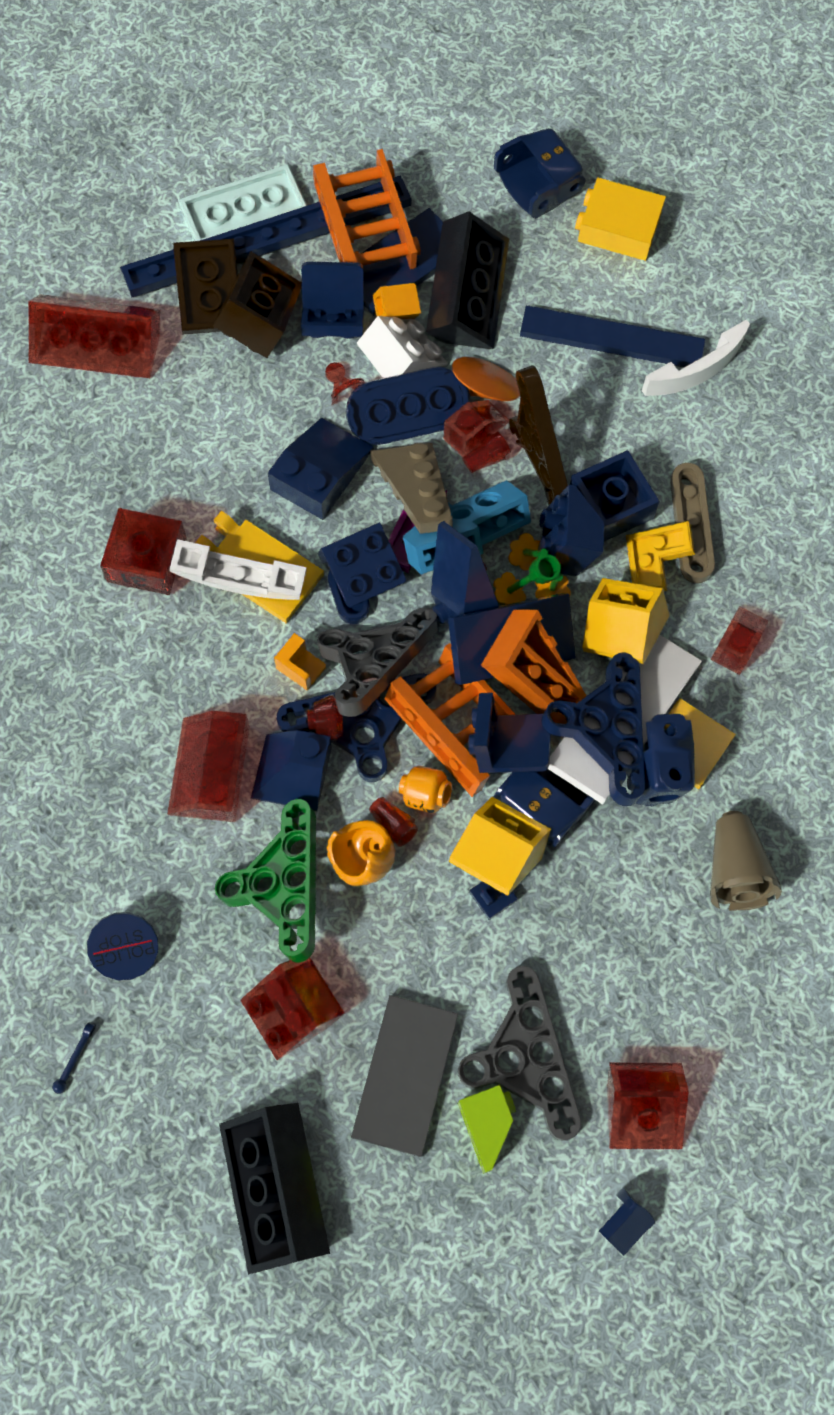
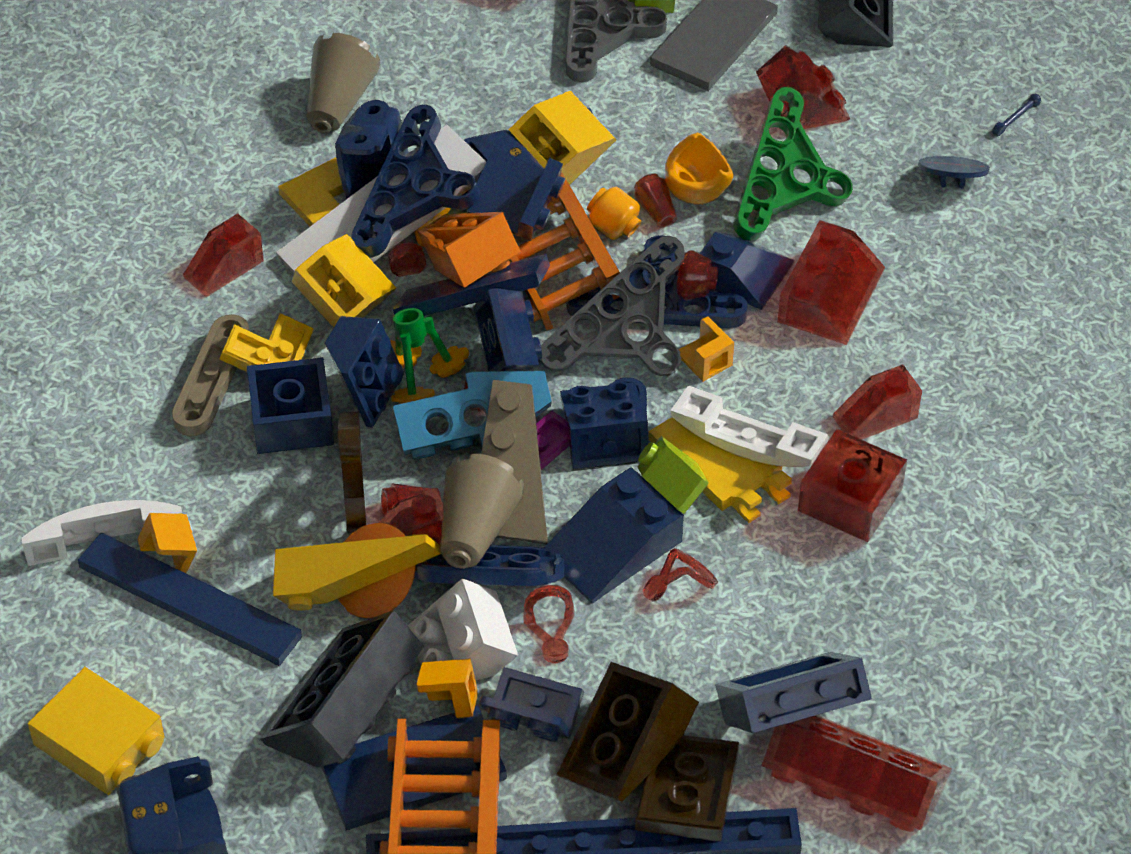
camera: 160 degrees left, 20 degrees down
none -> light orange panel [137,513,197,573]
none -> yellow slope [273,534,441,611]
none -> clear red tile [388,243,426,277]
none -> dark tan cone [440,454,524,568]
none -> lime slope [637,436,709,514]
none -> clear red piece [643,548,719,602]
none -> dark blue window [715,652,872,733]
none -> clear red slope [833,364,922,443]

